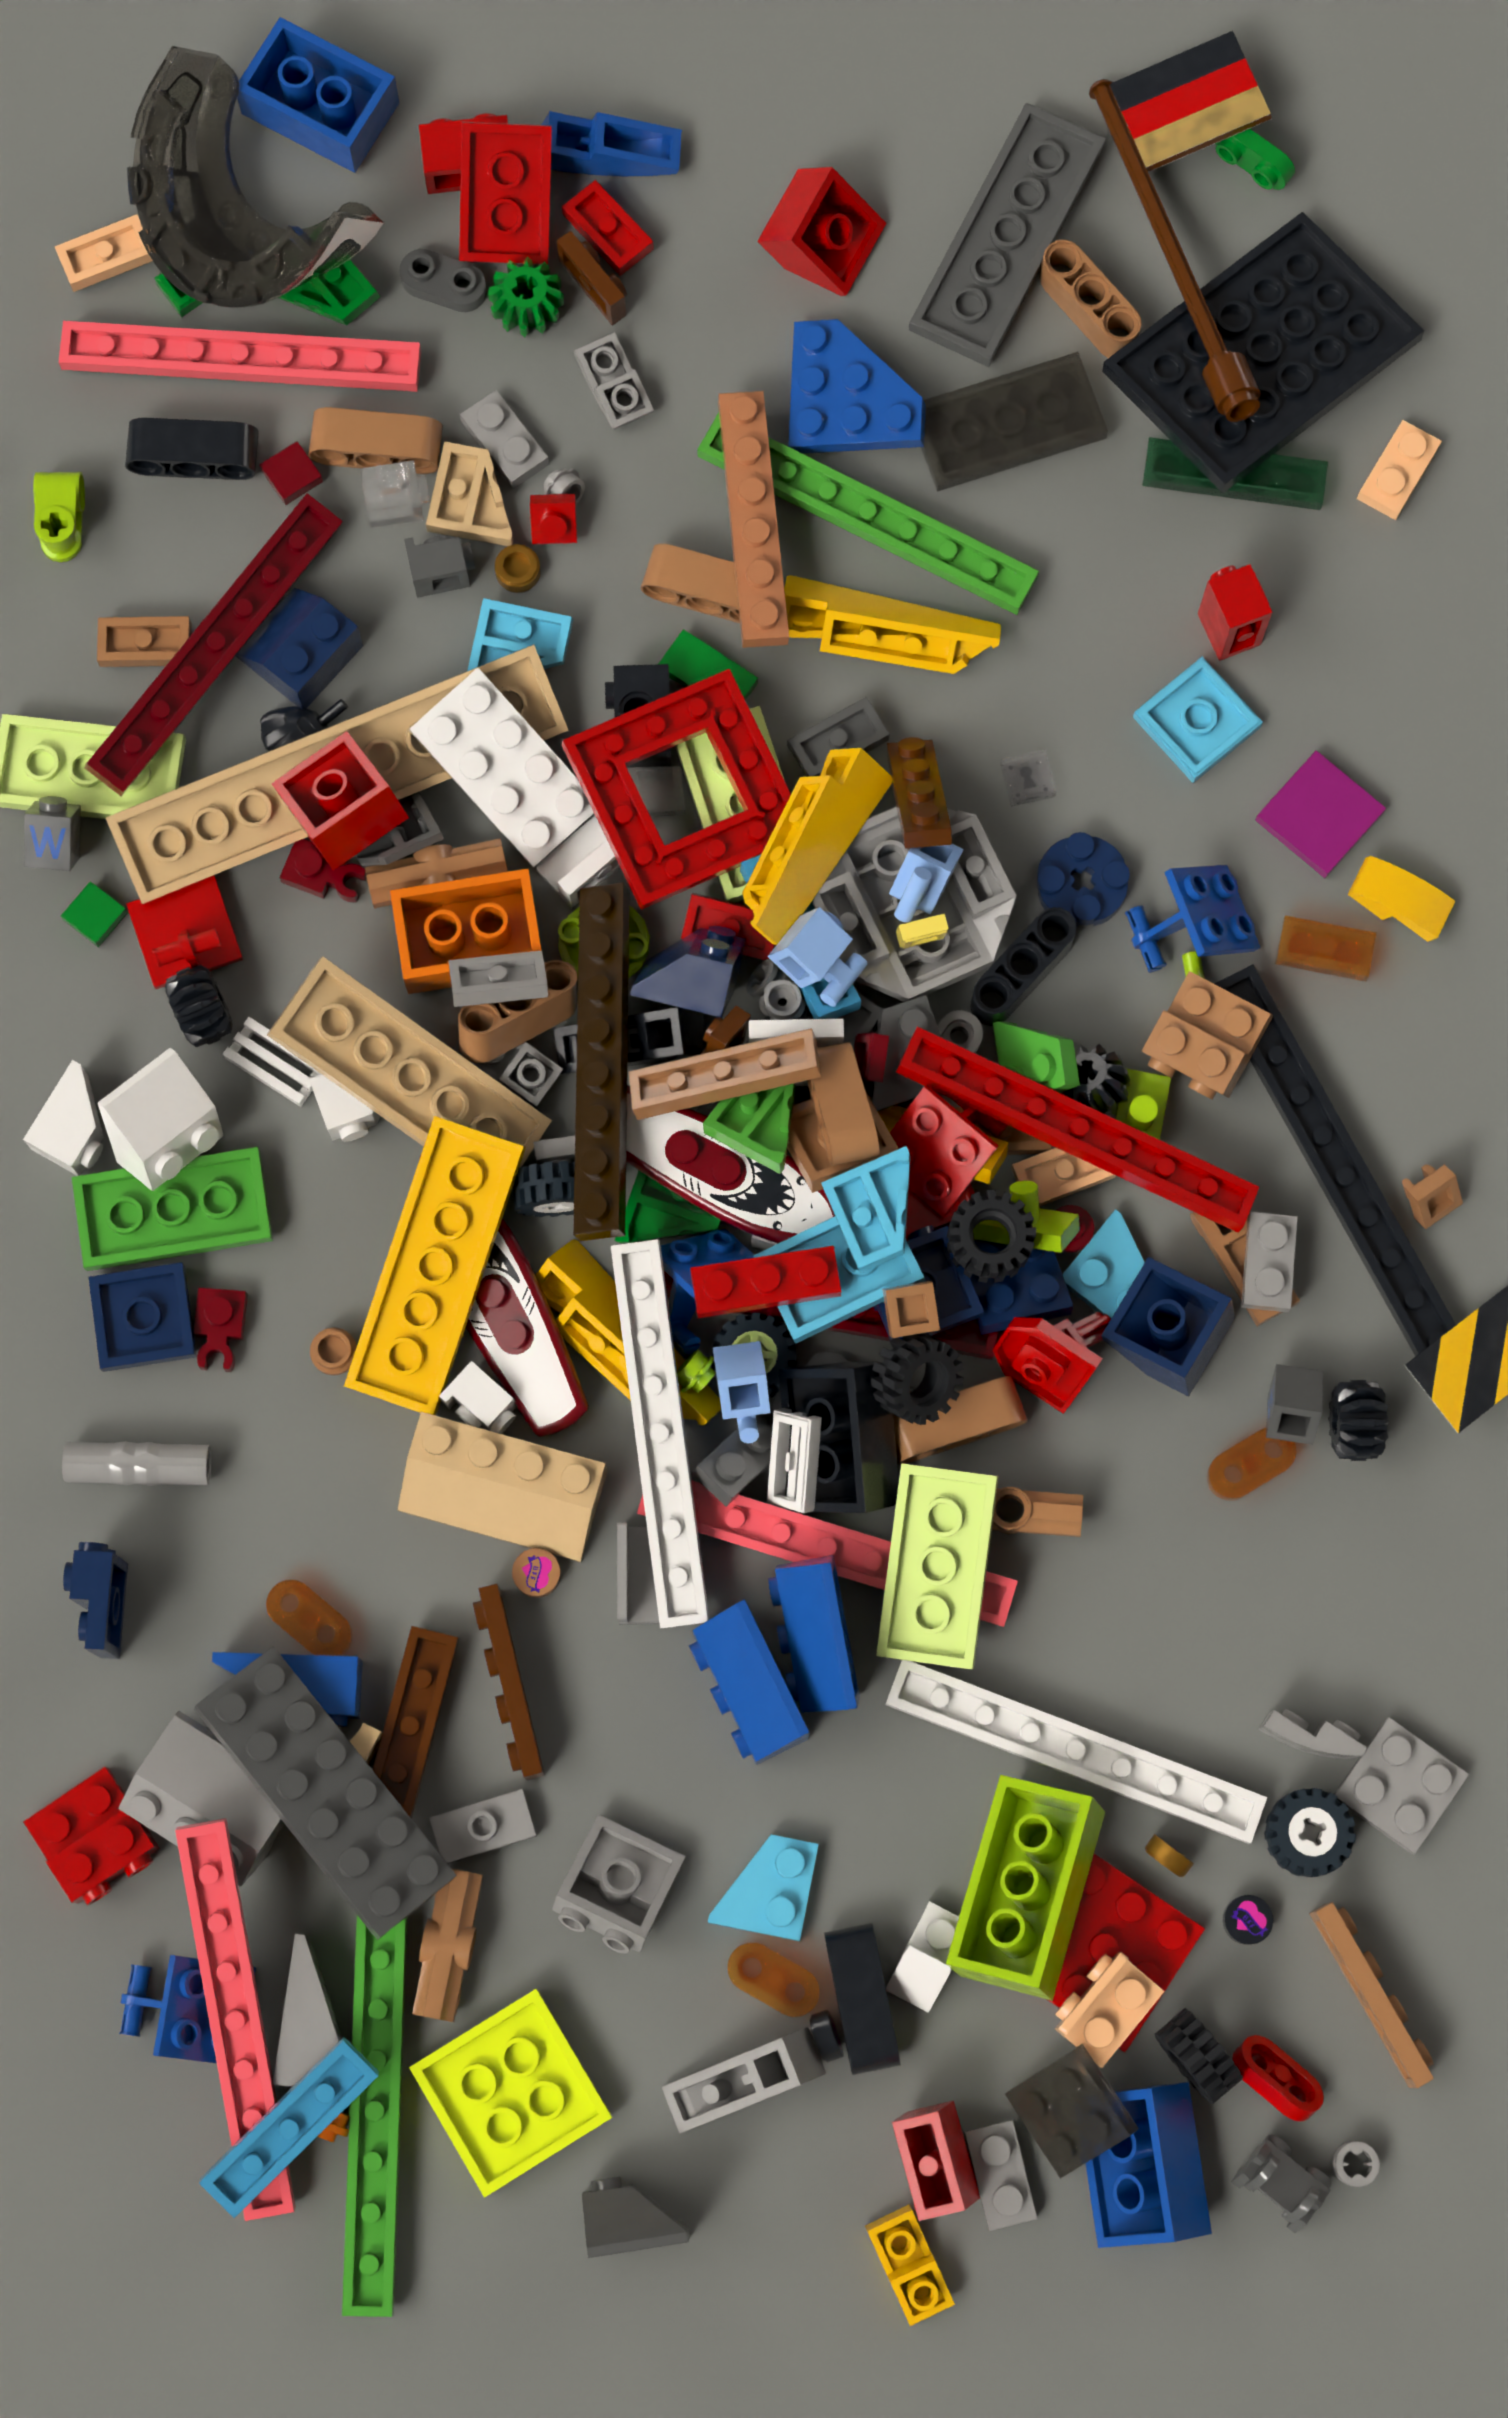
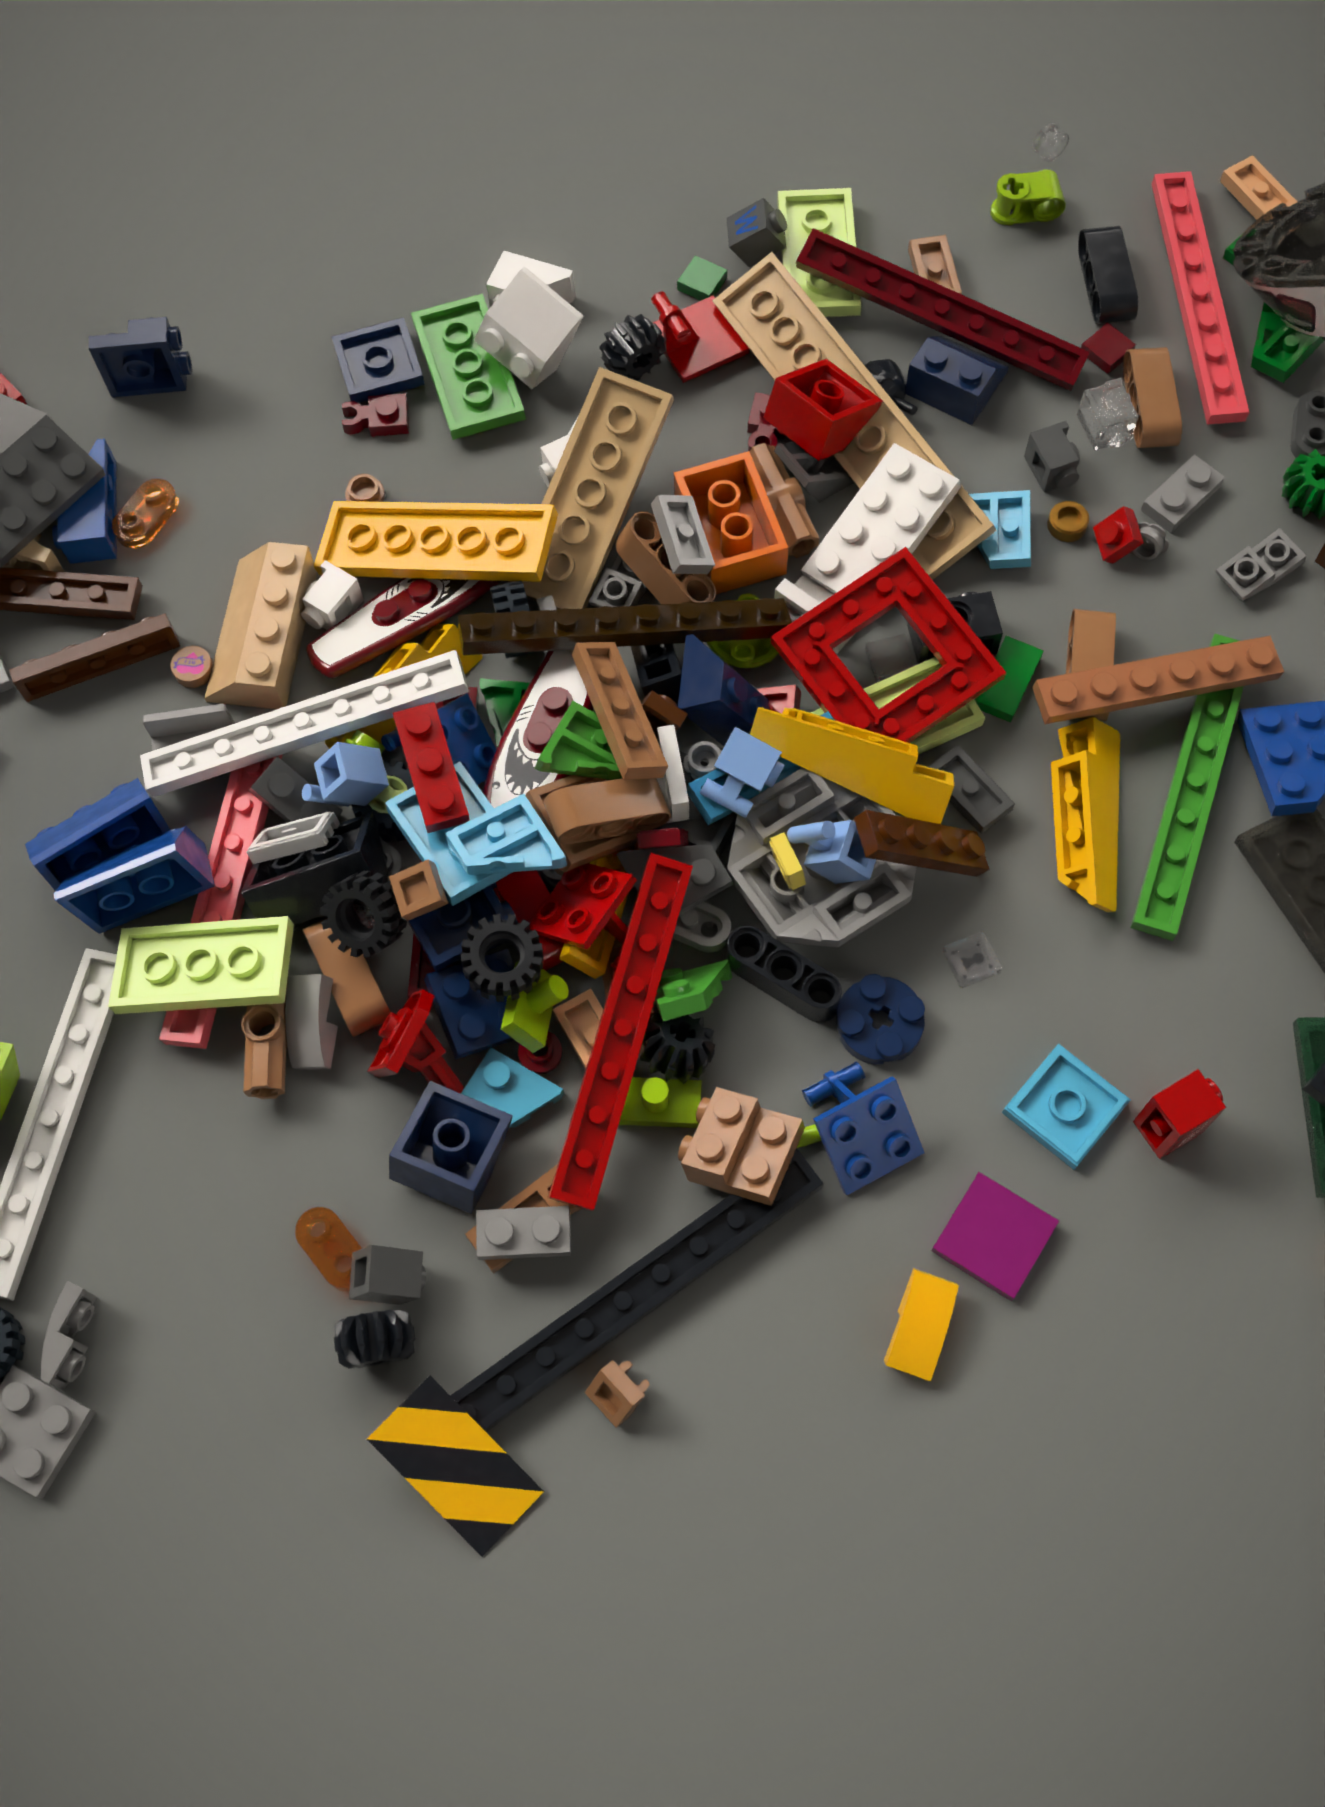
camera: 85 degrees right, 10 degrees down
light grey axle [62,1441,212,1486] -> none
tan wing [426,442,513,546] -> none
clear orange plate [1275,915,1376,982] -> none
none -> light grey slope [285,974,338,1070]

